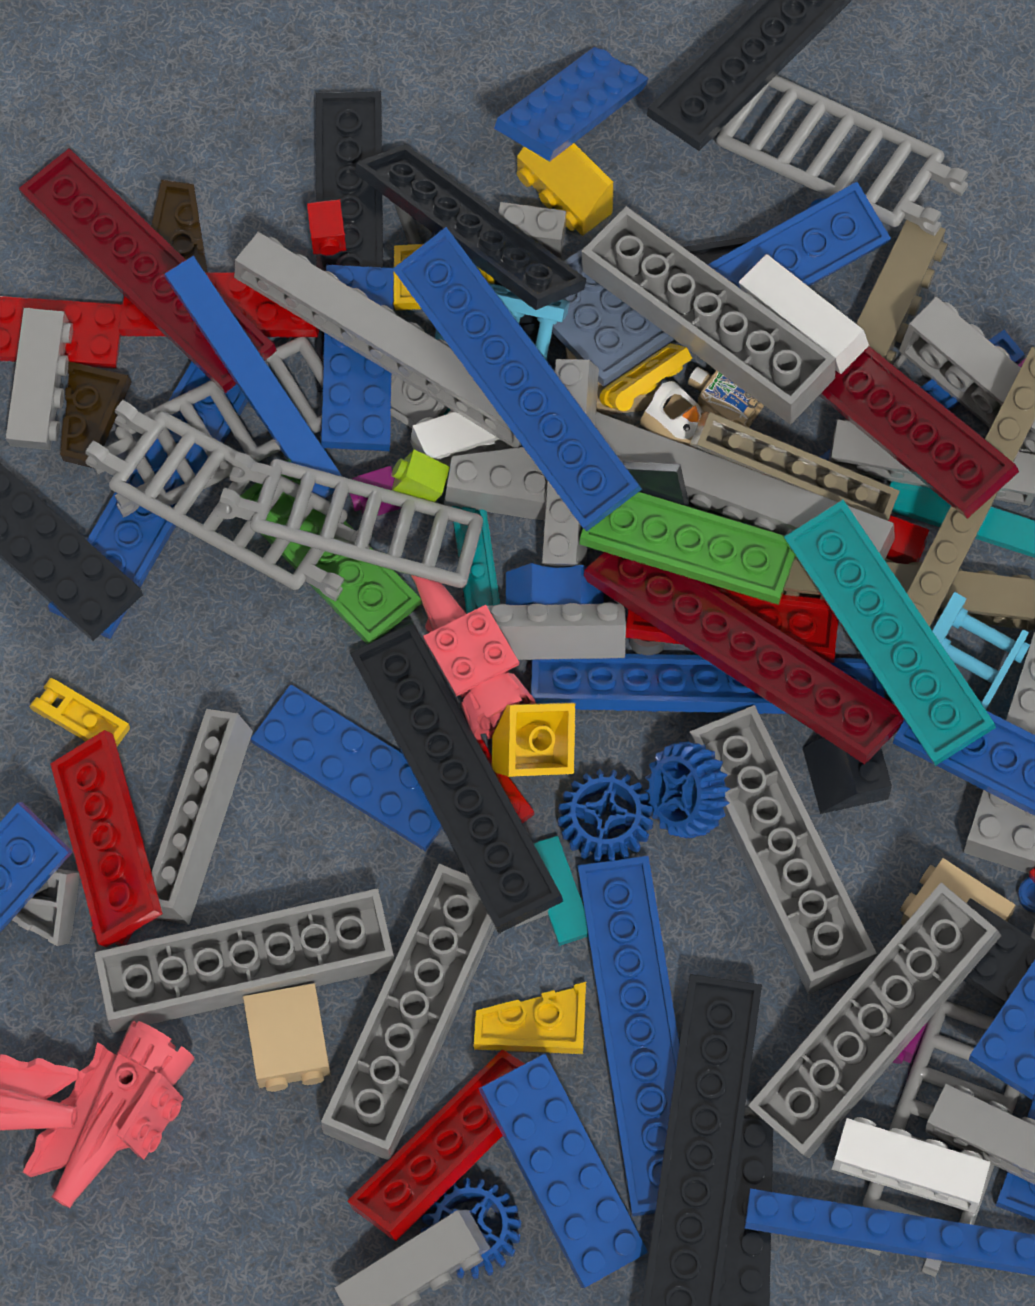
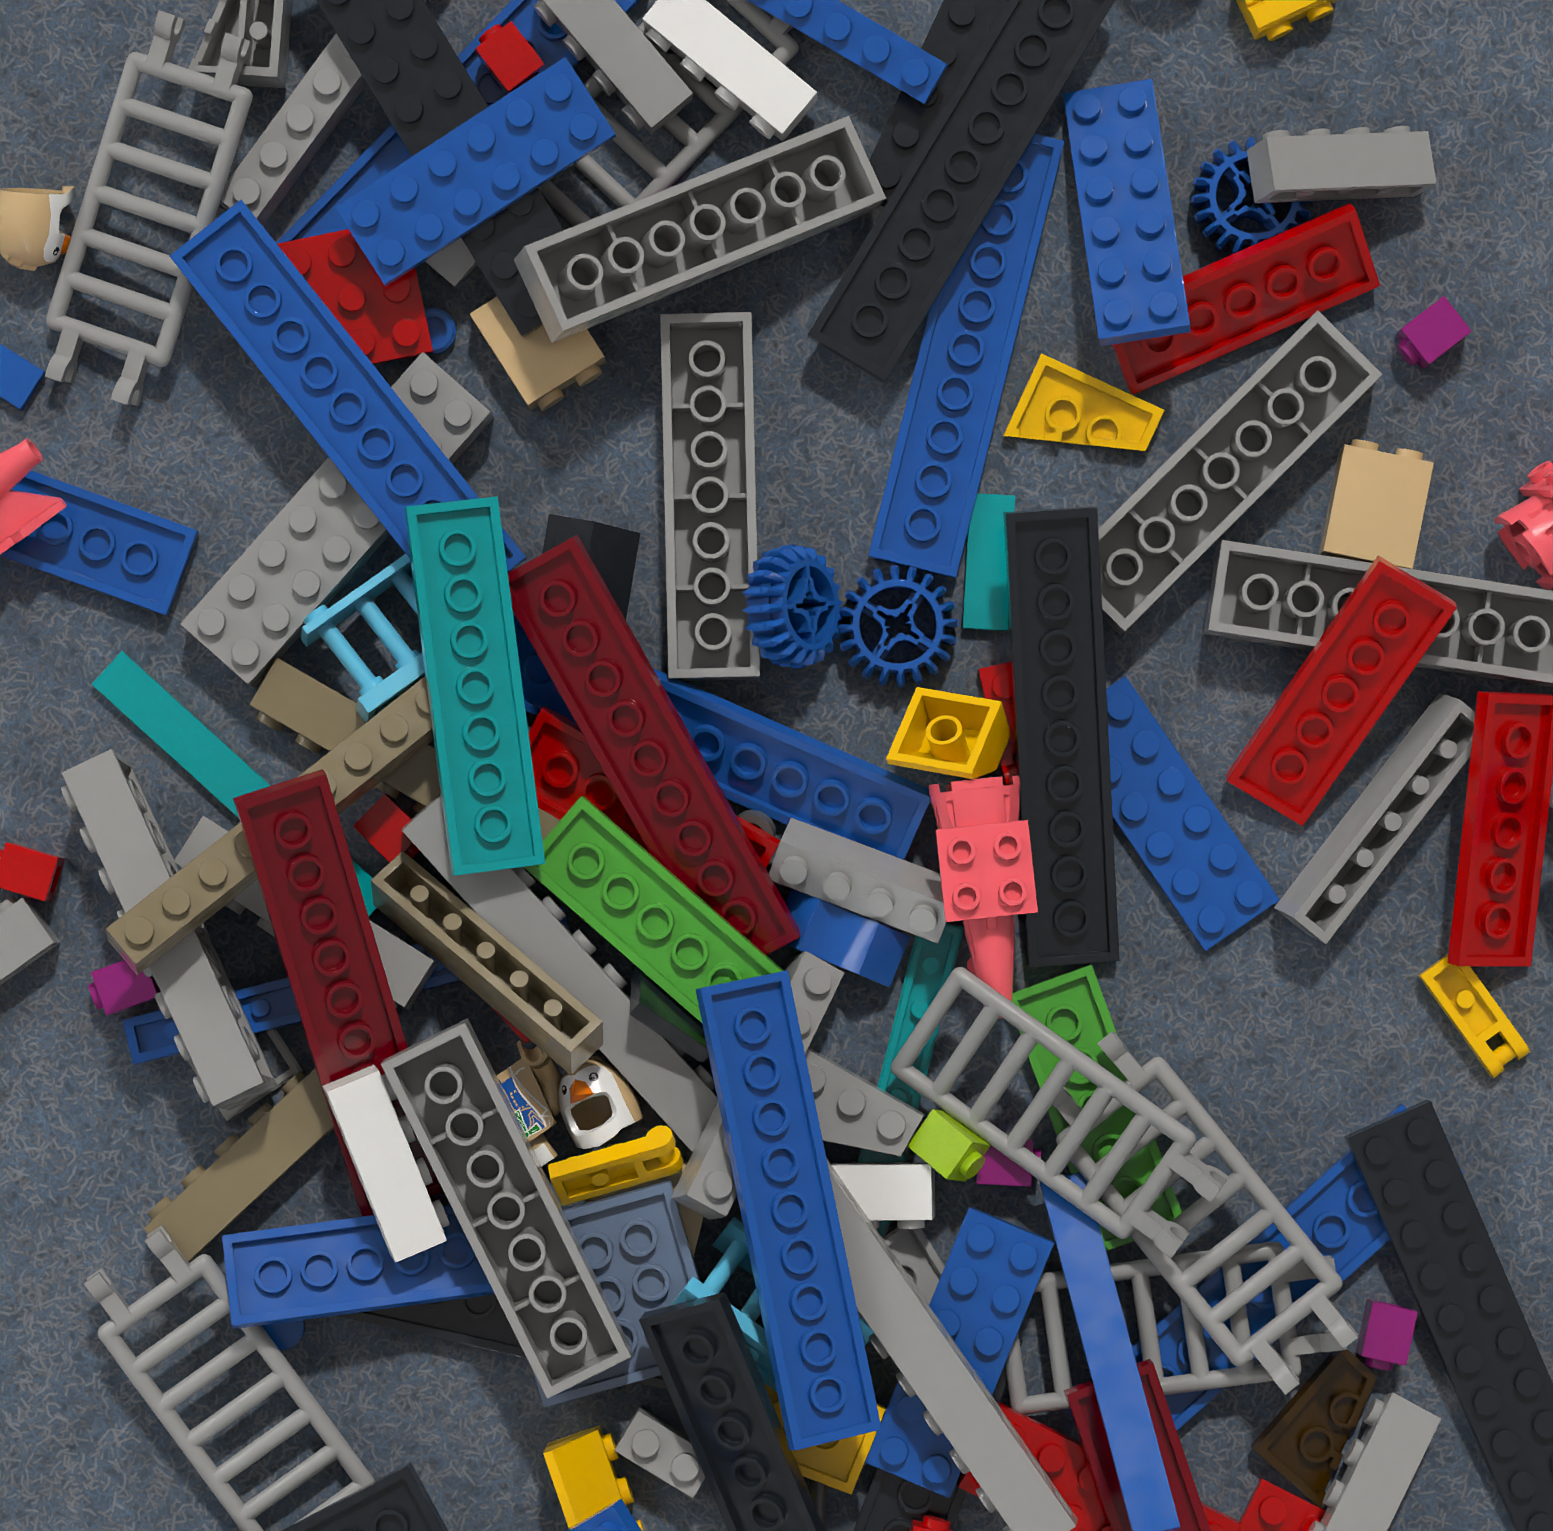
camera: 160 degrees left, 20 degrees up
none -> red plate [1226,555,1457,826]
none -> magenta brick [1356,1299,1418,1371]
none -> magenta brick [1395,296,1472,370]

